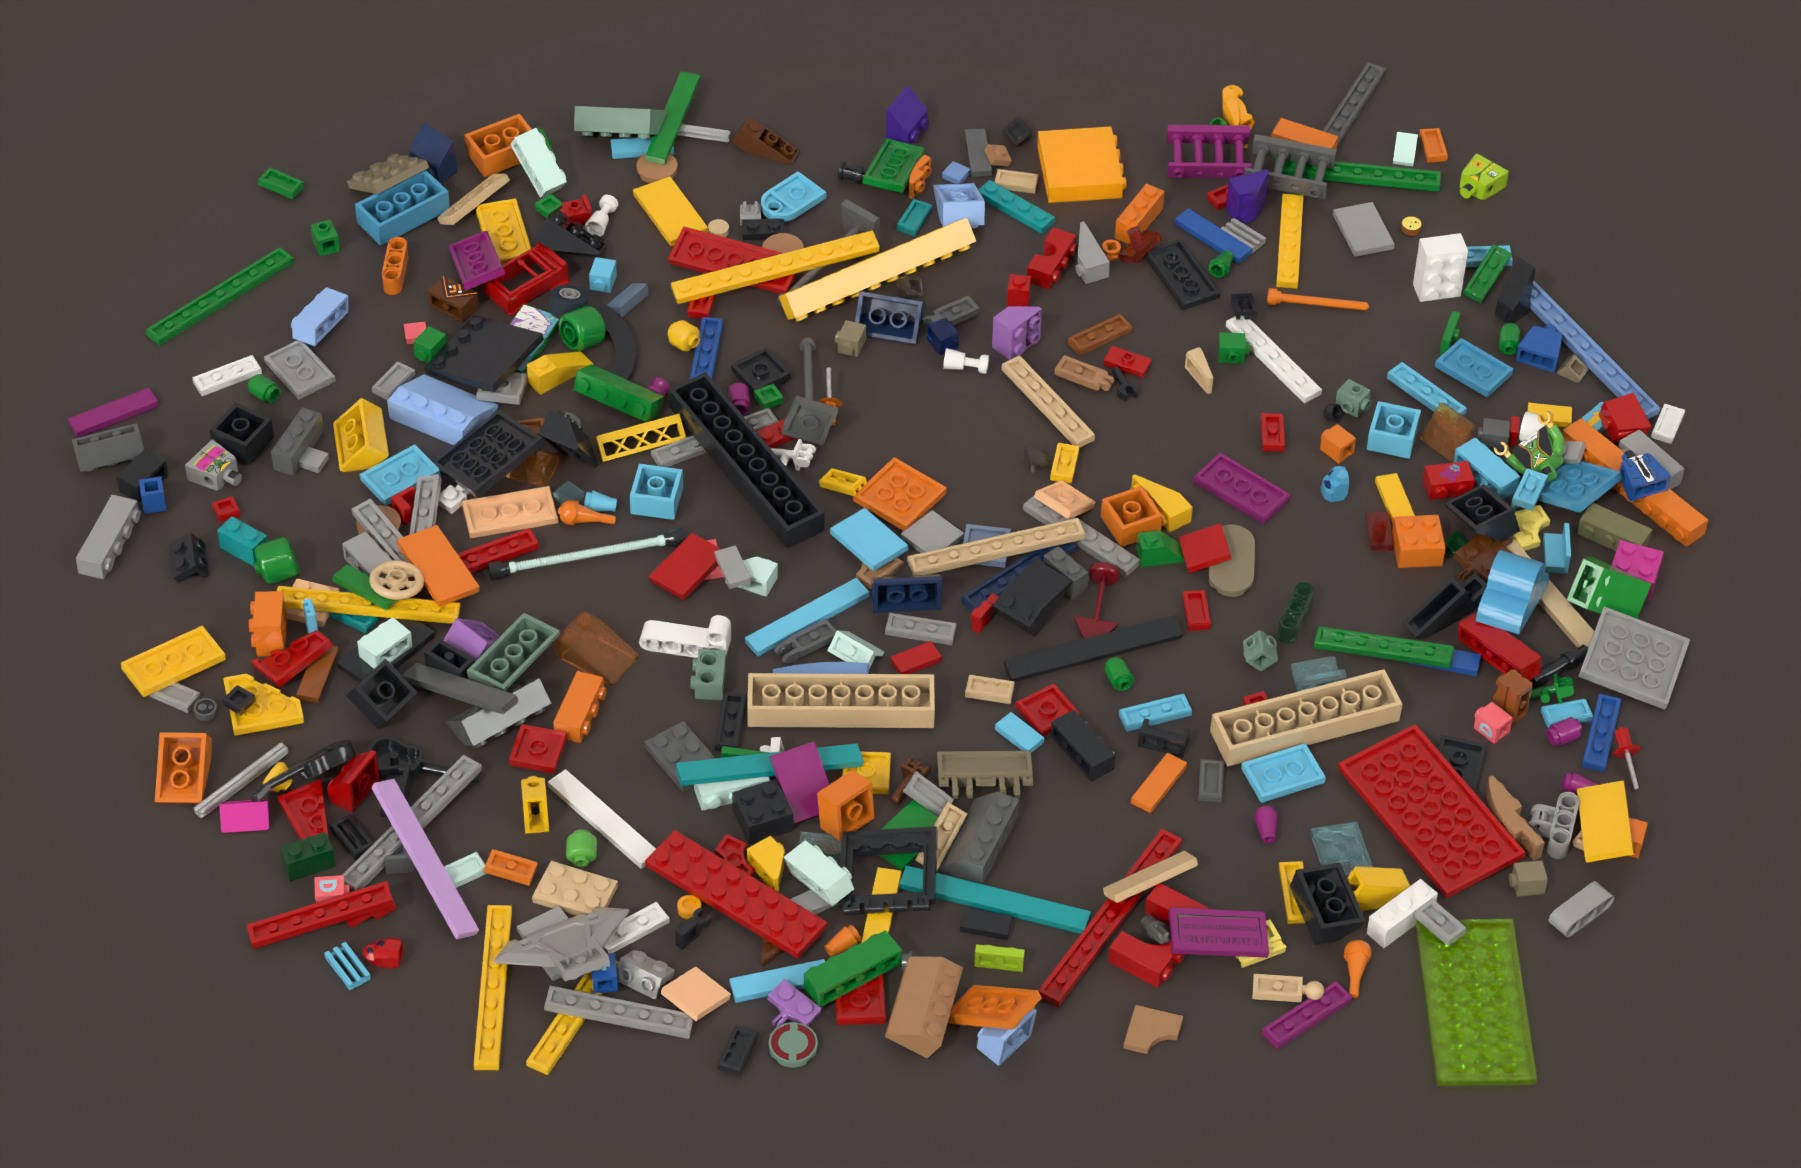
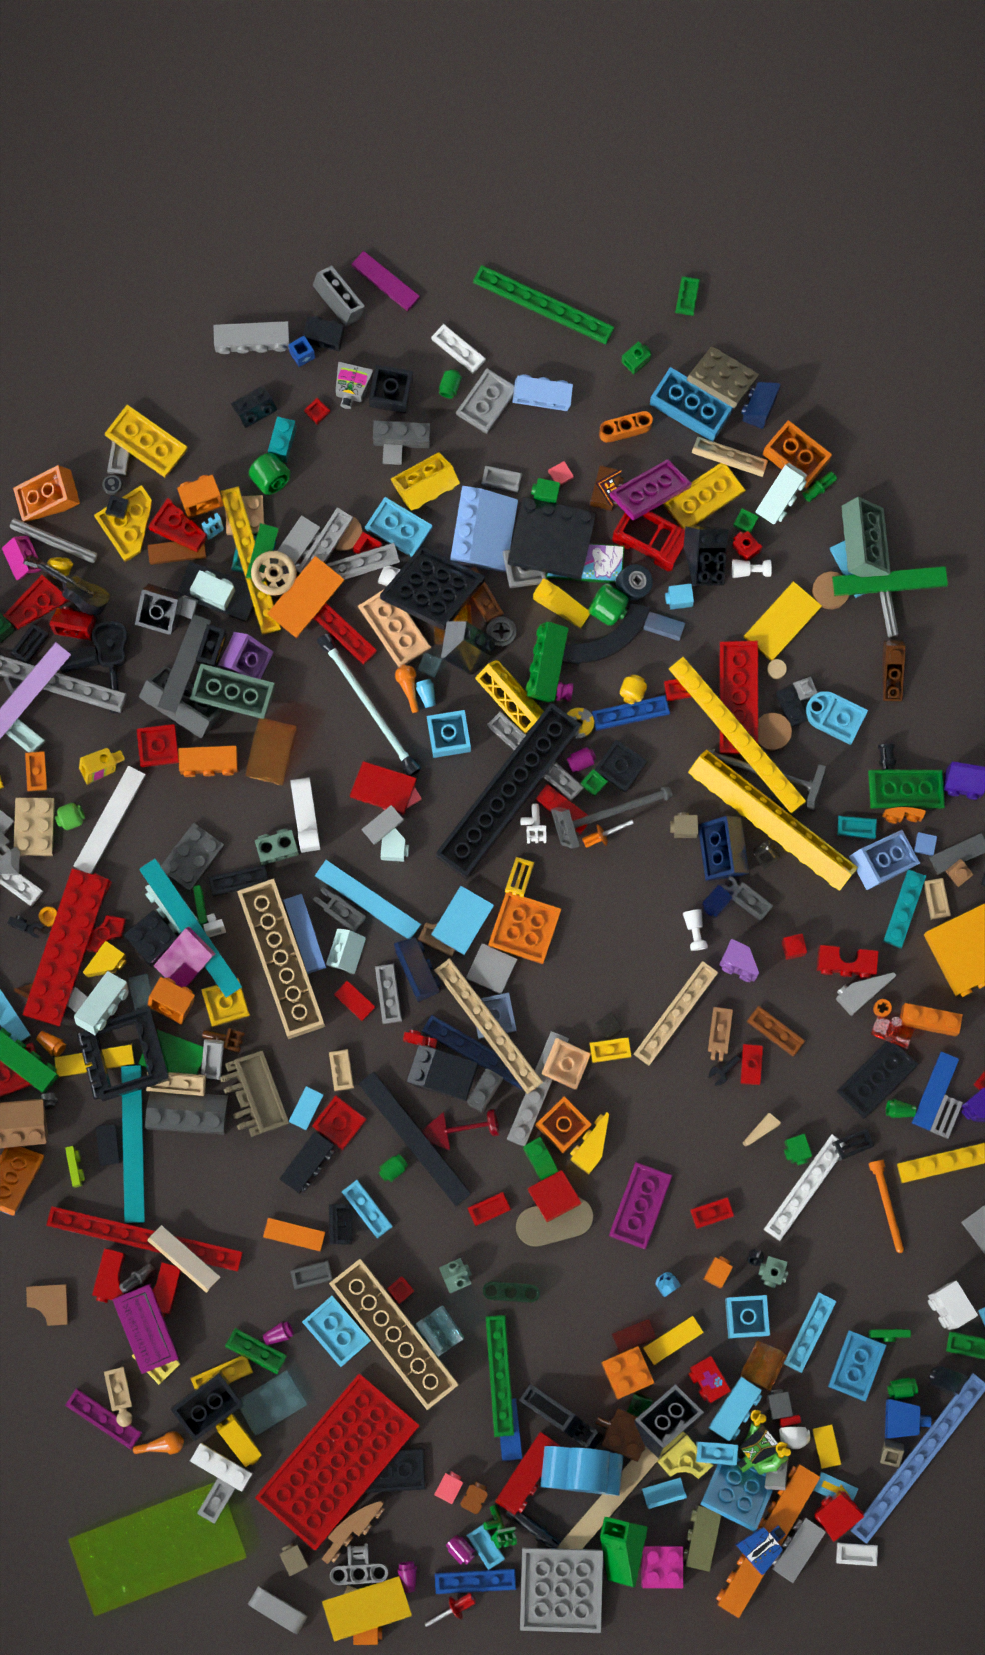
camera: 70 degrees right, 30 degrees up
none -> green tile [225,1328,287,1374]

